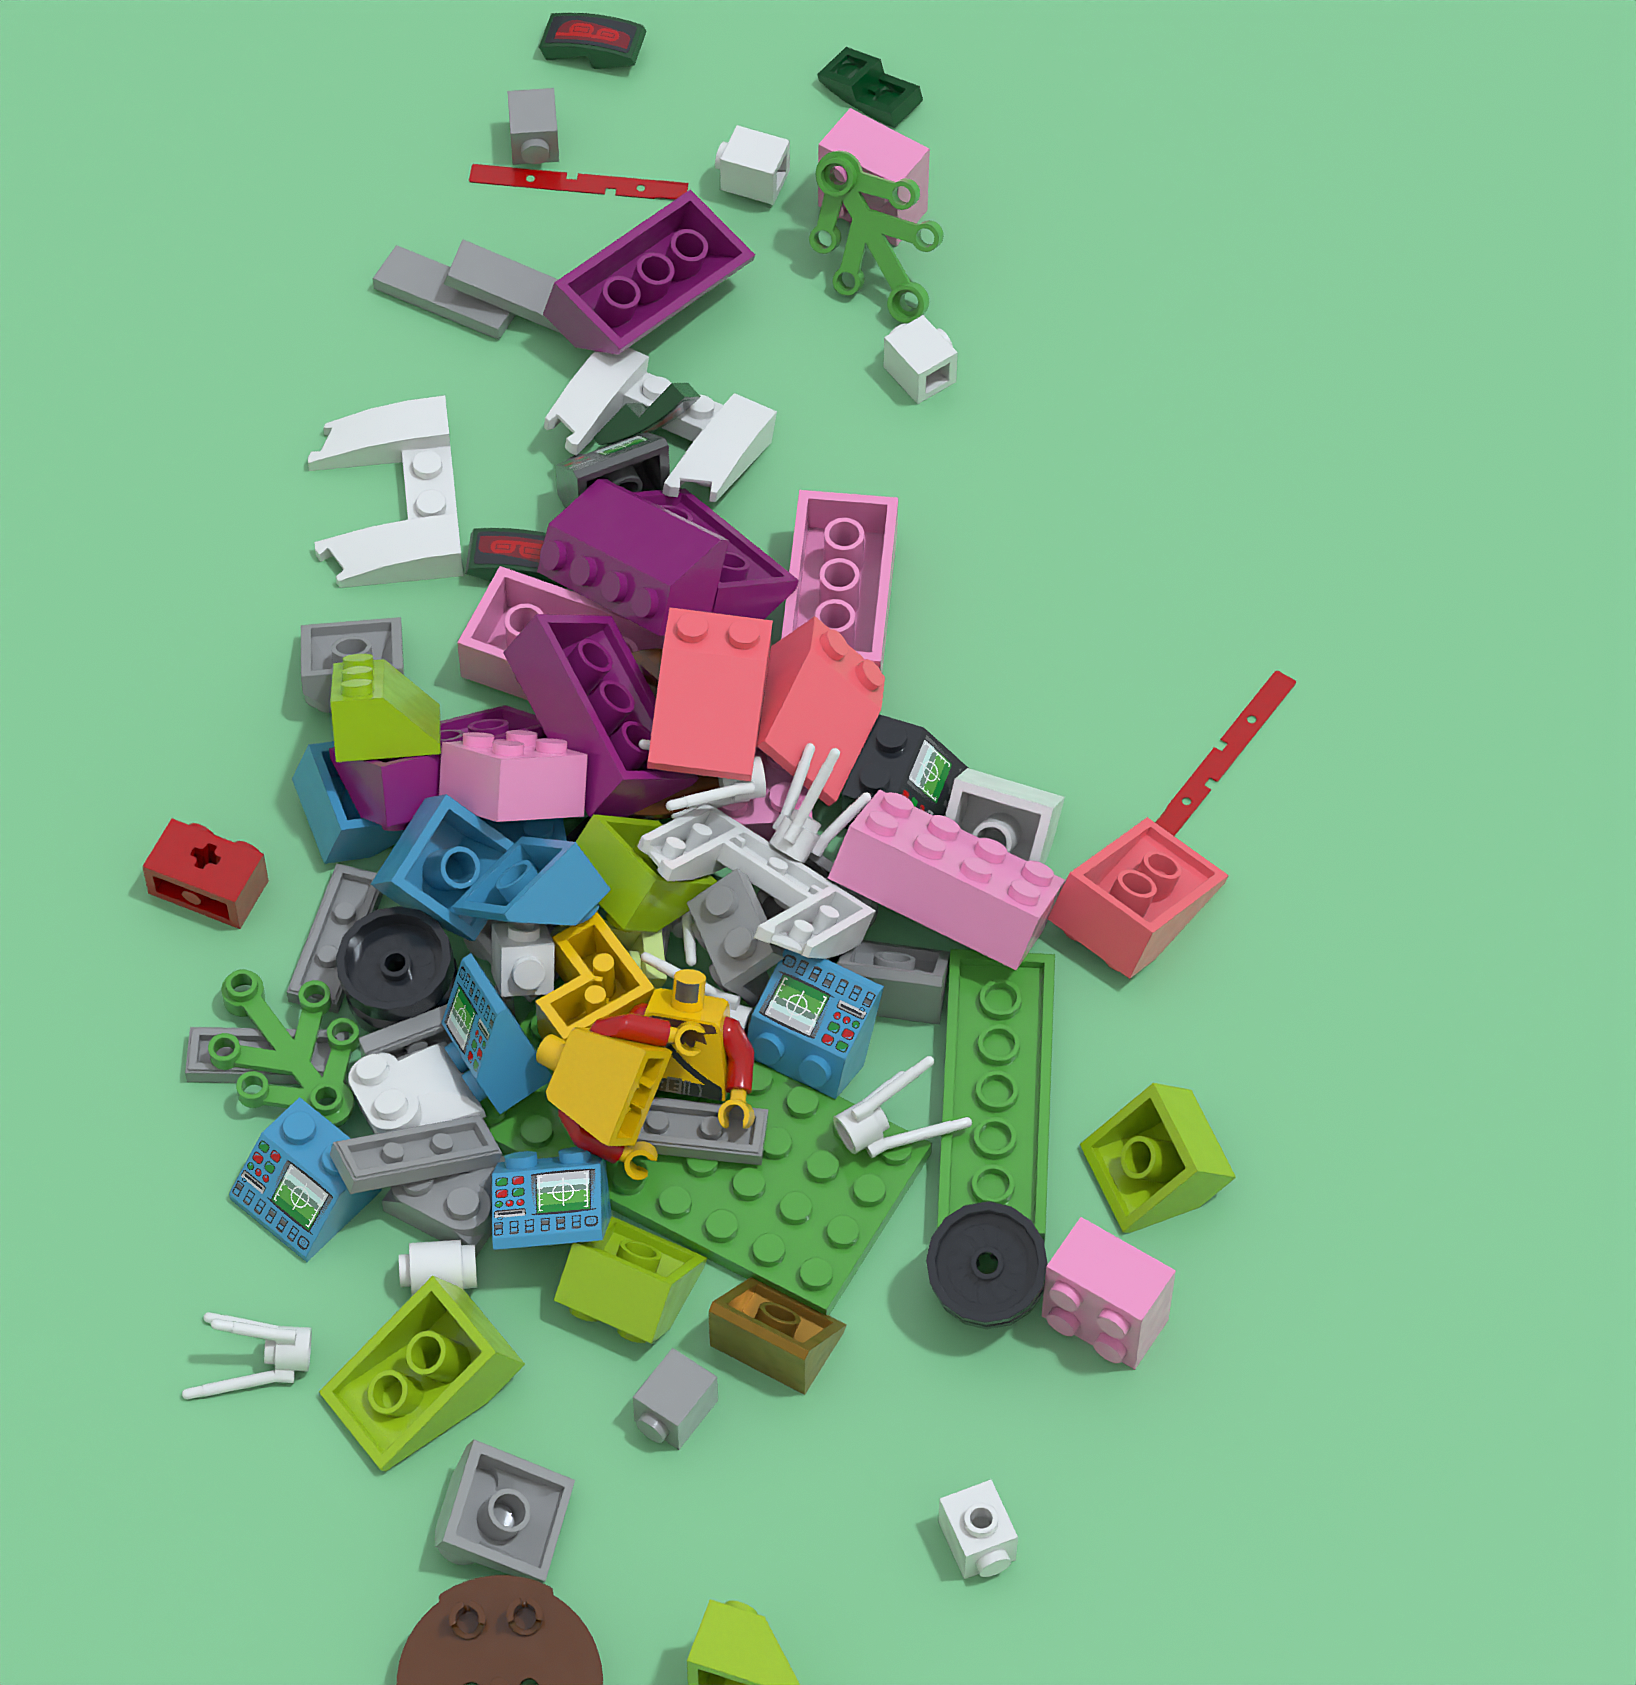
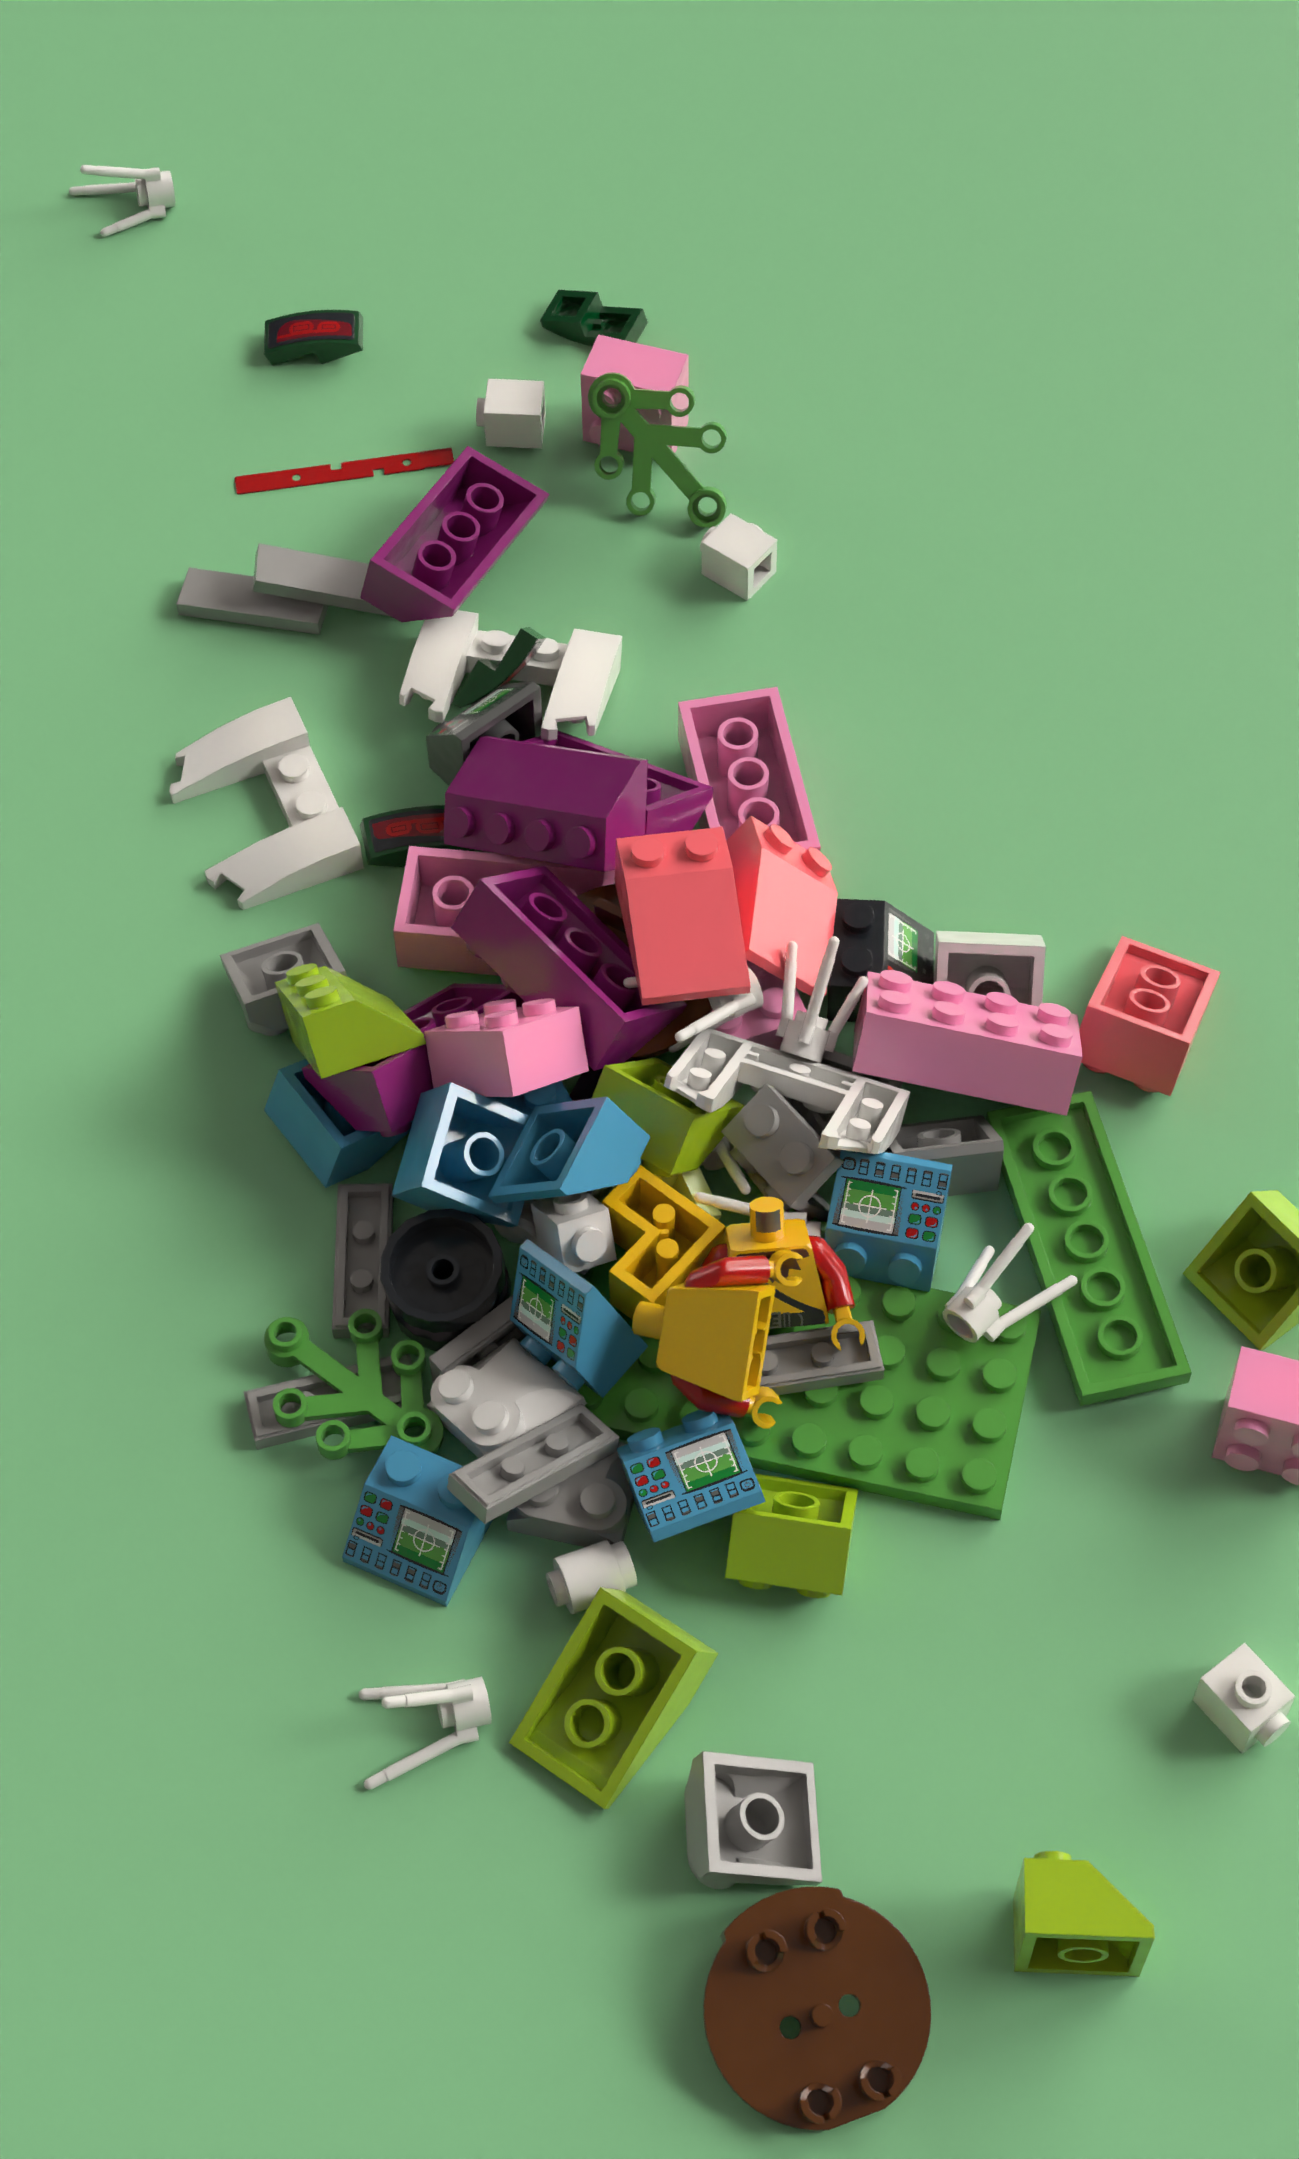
camera: 15 degrees left, 0 degrees up
red brick [142,818,269,929] -> none
light grey brick [507,88,559,165] -> none
light grey brick [633,1348,718,1450] -> none
pearl gold slope [709,1277,847,1395] -> none
black wheel [926,1201,1048,1329] -> none
red piece [1155,671,1296,836] -> none

